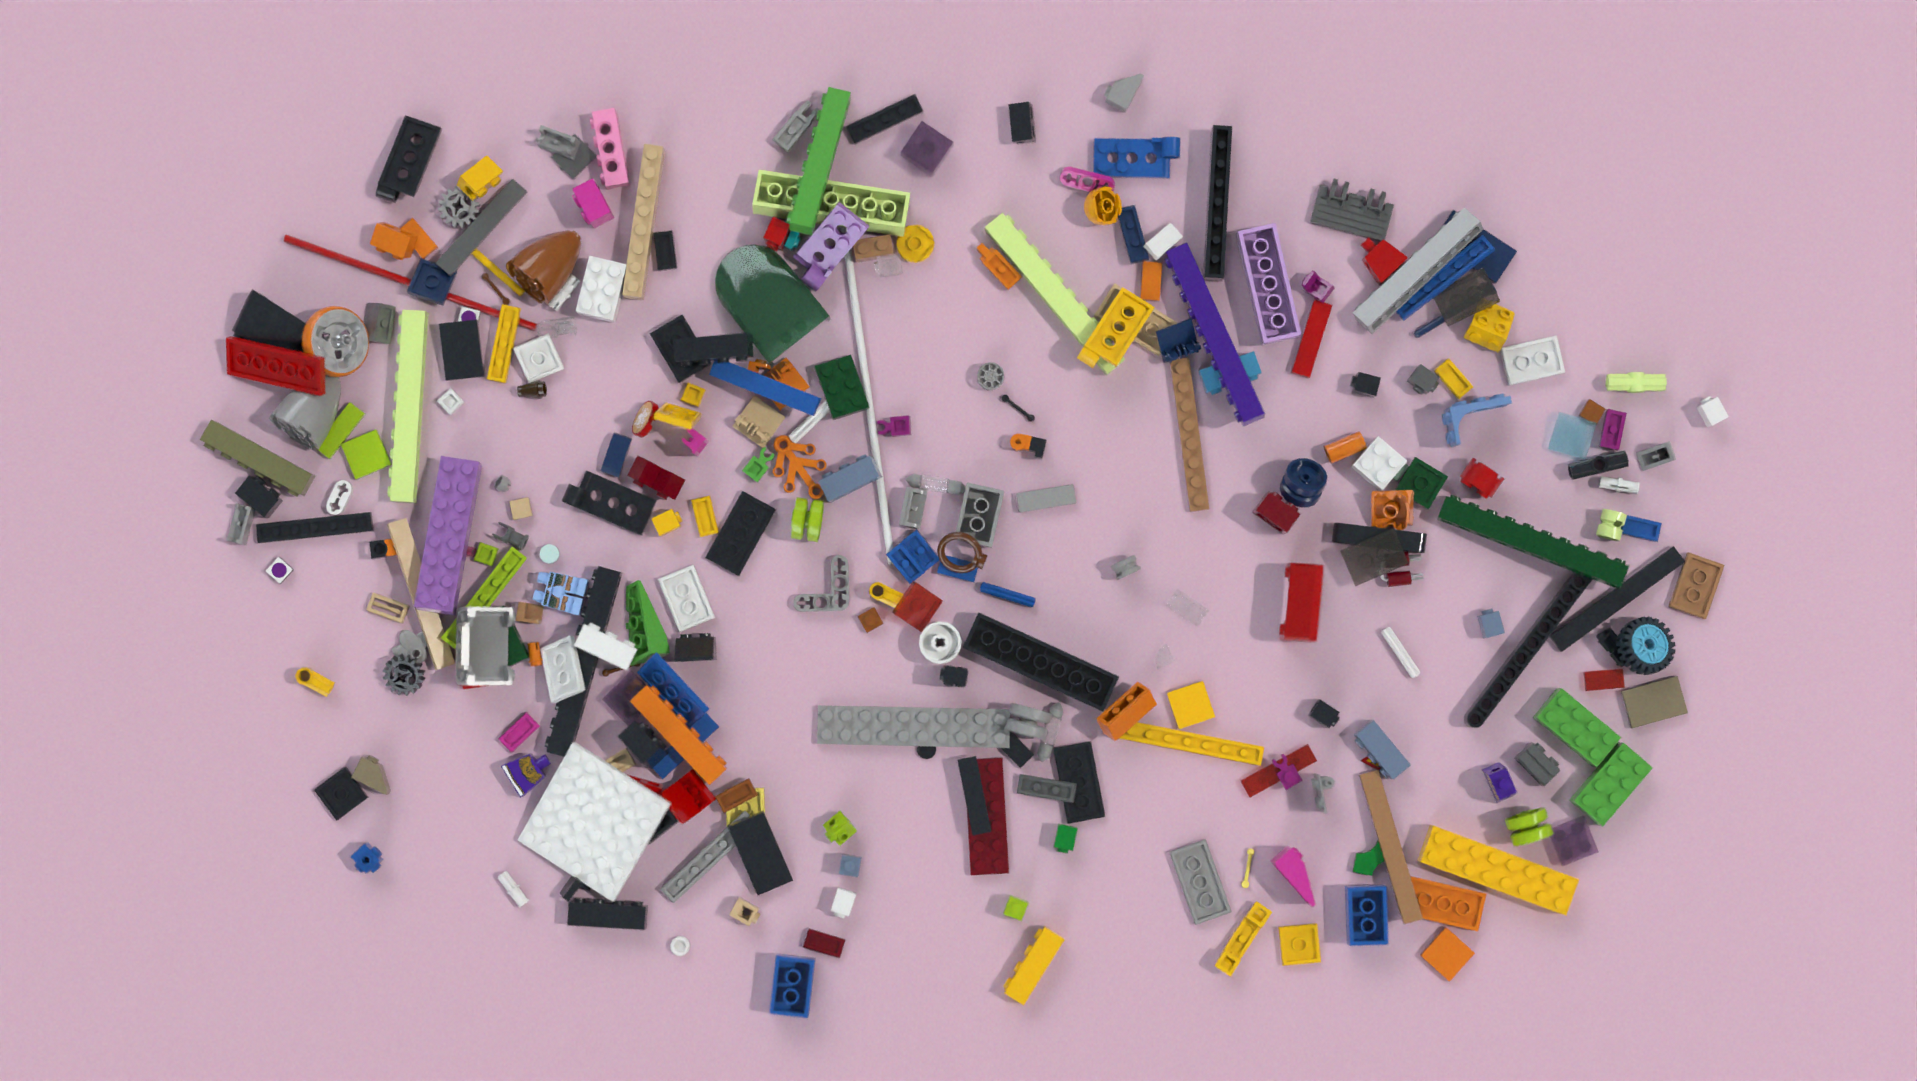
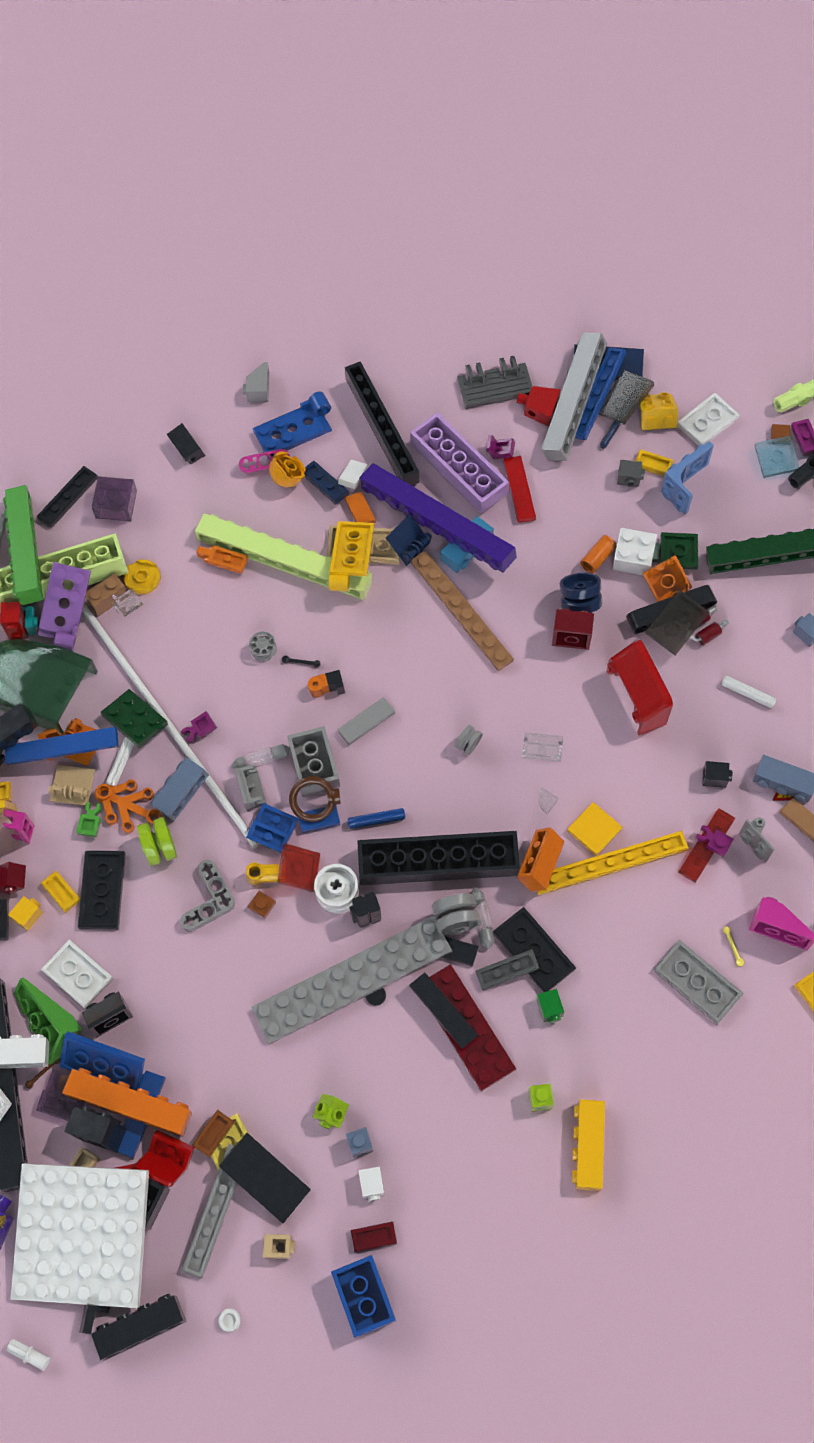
camera: 25 degrees left, 20 degrees down
yellow slope [1214,901,1272,977] -> none
black brick [1350,372,1381,398] -> none
red brick [1460,458,1505,499] -> none

